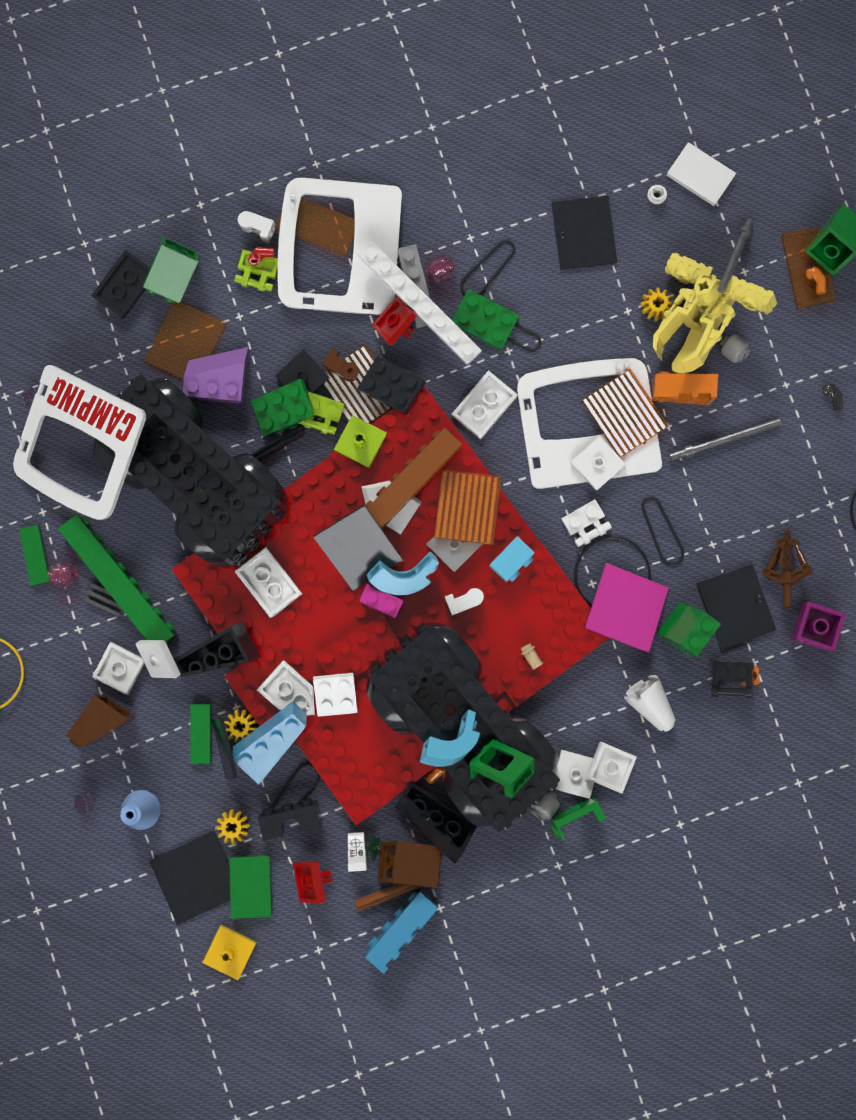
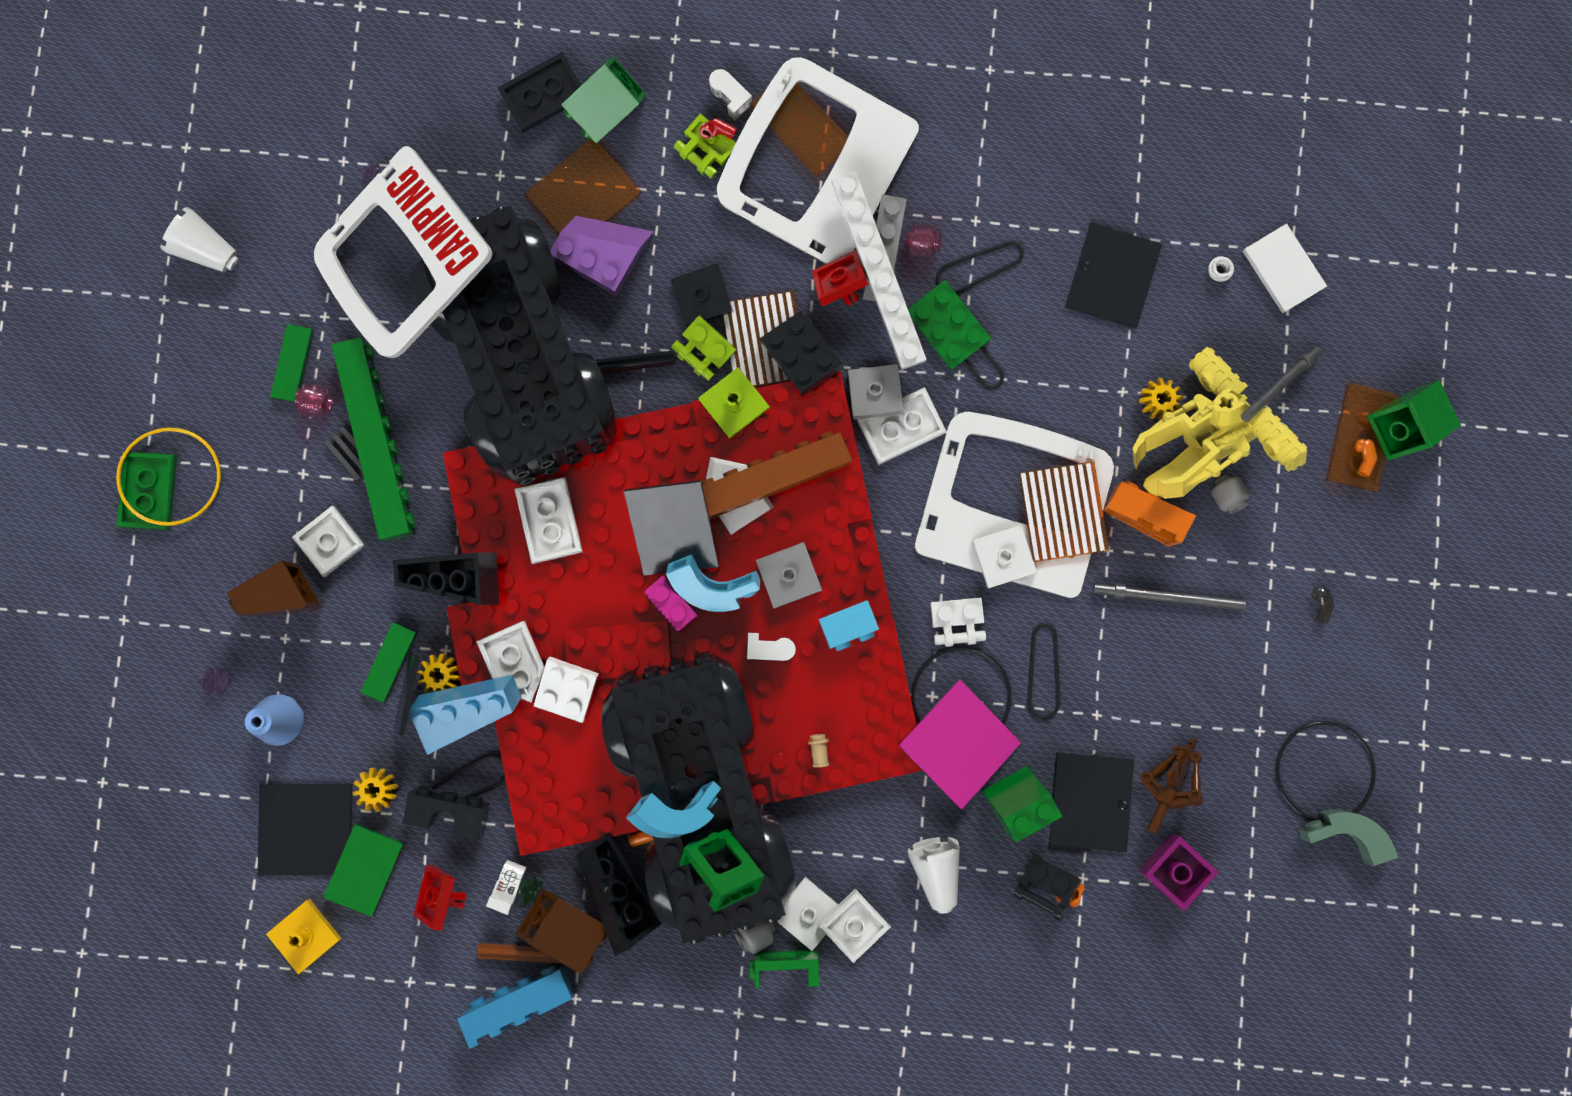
camera: 15 degrees right, 0 degrees up
white plate [136,640,180,678] -> none
green plate [251,379,316,437] -> none
reddish brown leg [322,347,359,382] -> none
clear orange piece [434,470,501,545] -> none
none -> light grey plate [848,364,904,420]

